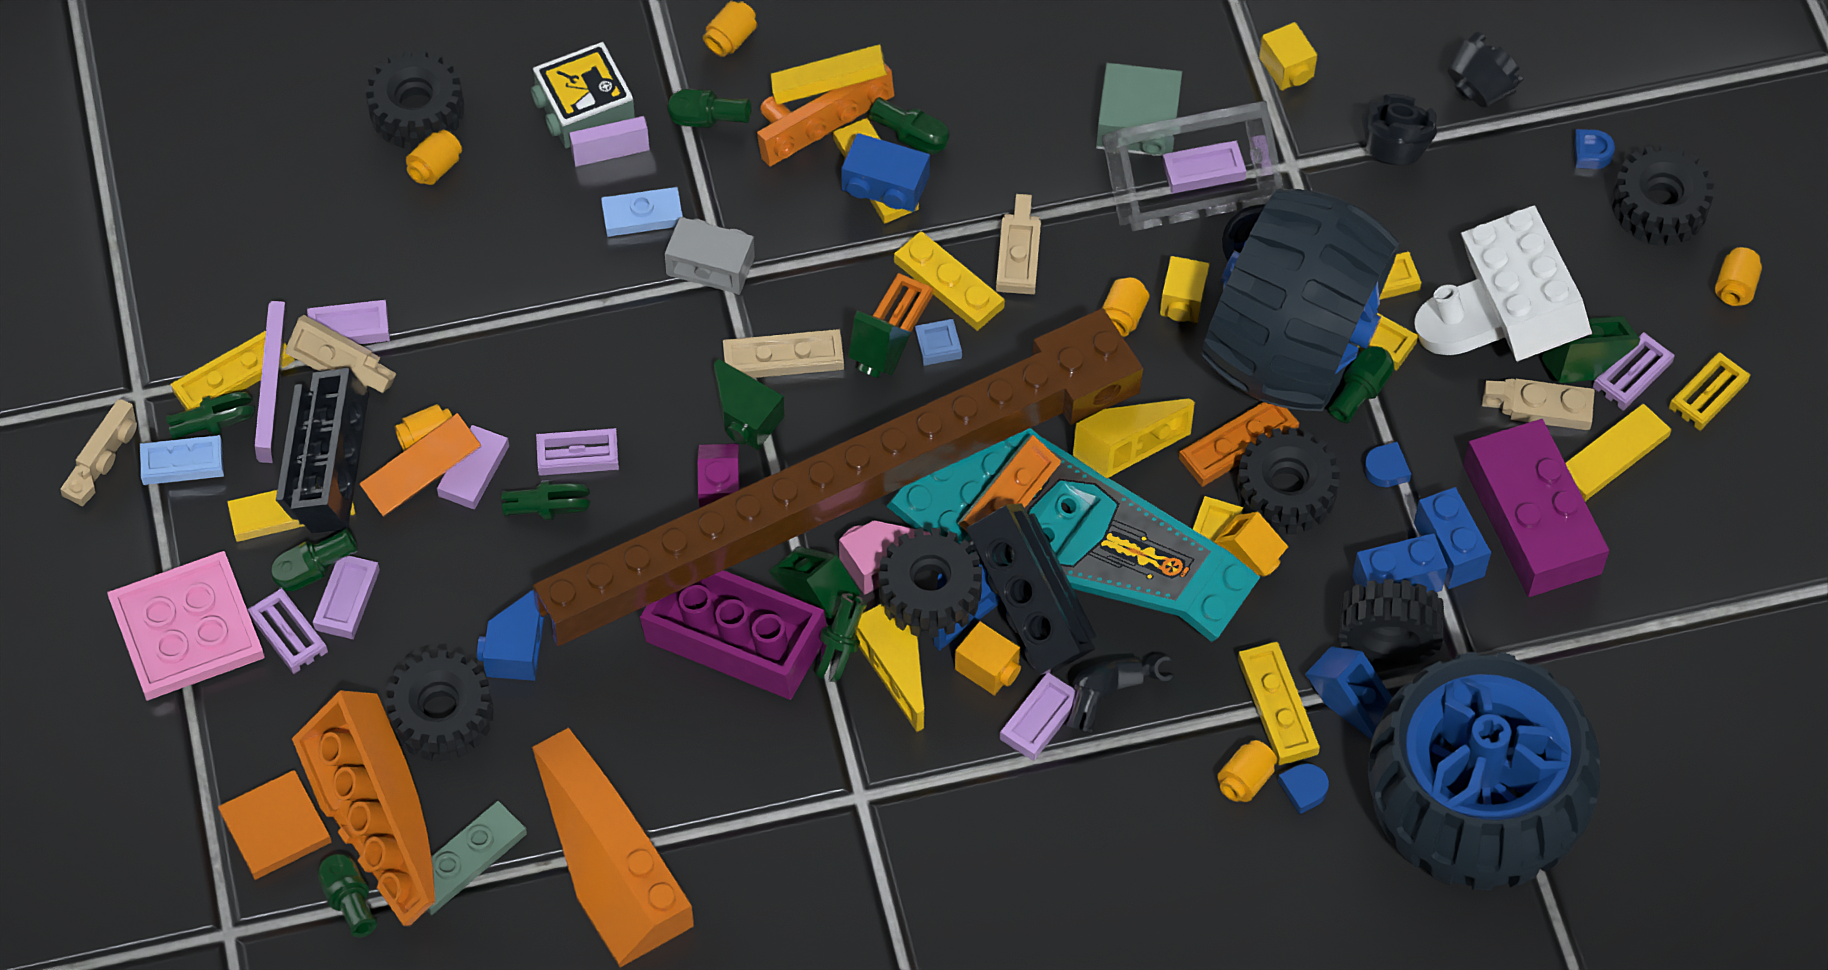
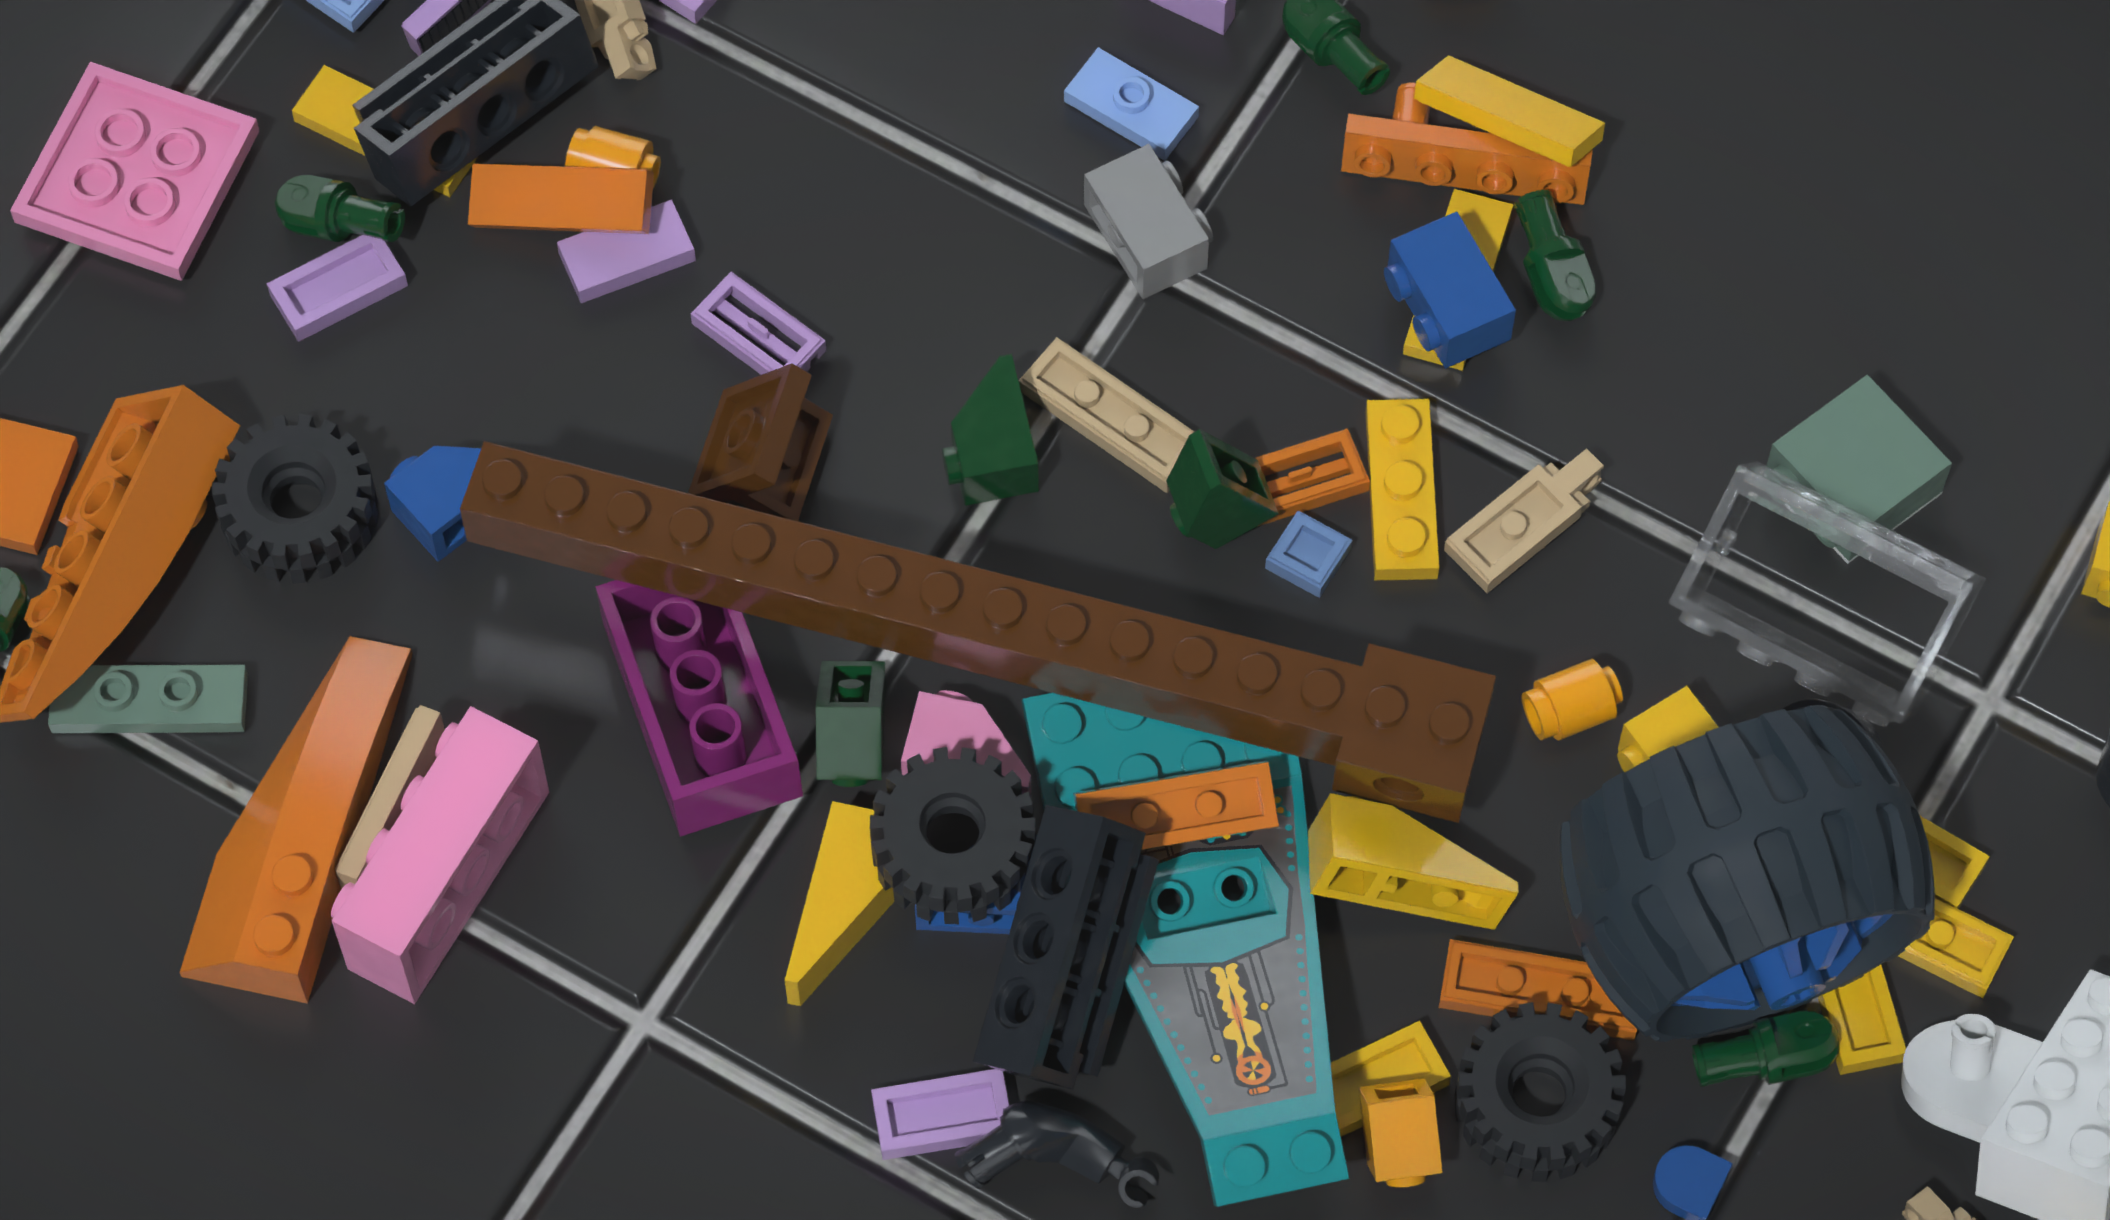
camera: 45 degrees right, 5 degrees up
lavender tile [247,588,328,674] -> none
dark green arm [501,480,591,520] -> none
magenta slope [698,444,740,508] -> none
dark green arm [815,593,867,682] -> none
light orange brick [955,622,1021,696] -> none
lavender tile [1162,141,1246,194] -> none
none -> bright pink brick [331,706,549,1004]
none -> tan tile [335,705,445,889]
none -> reddish brown bracket [688,363,833,521]

